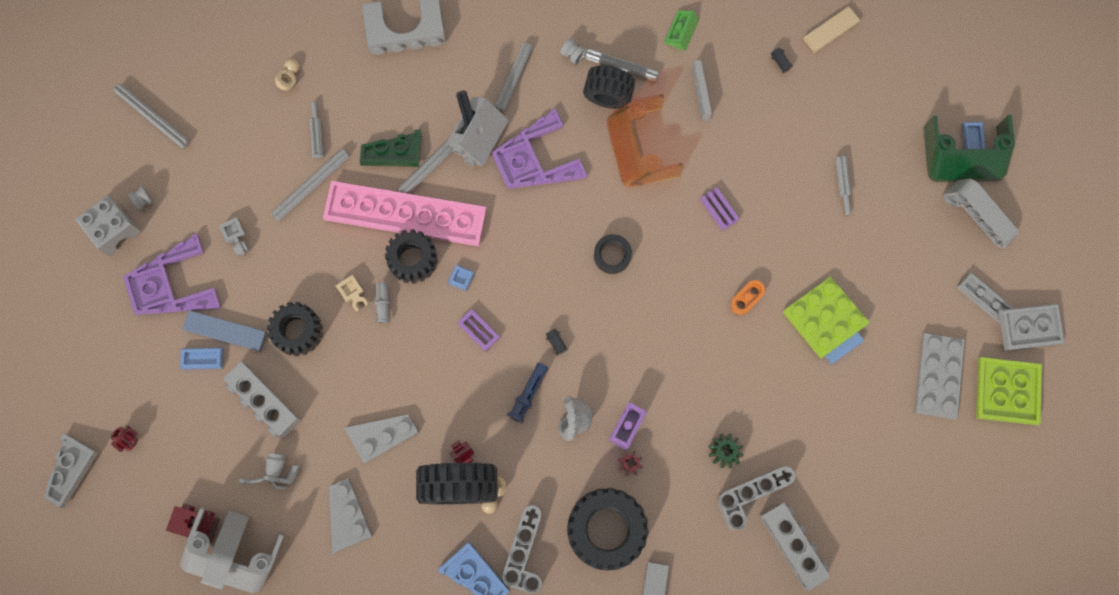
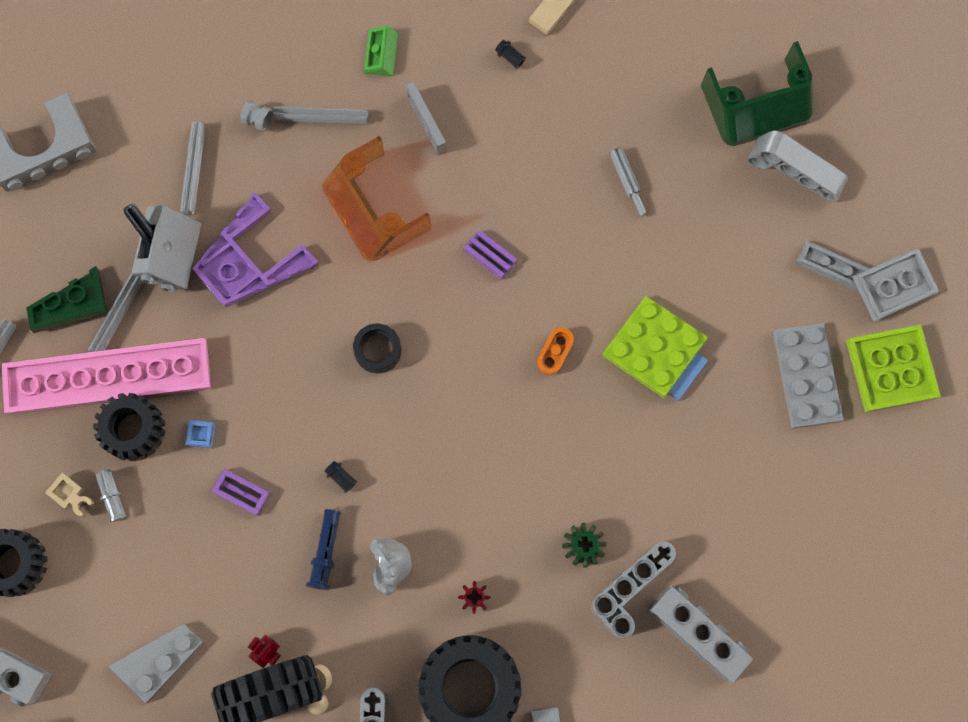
camera: 20 degrees left, 0 degrees up
black tyre [583,65,635,109] -> none
medium lavender brick [609,402,647,451] -> none
medium blue tile [961,122,986,149] -> none

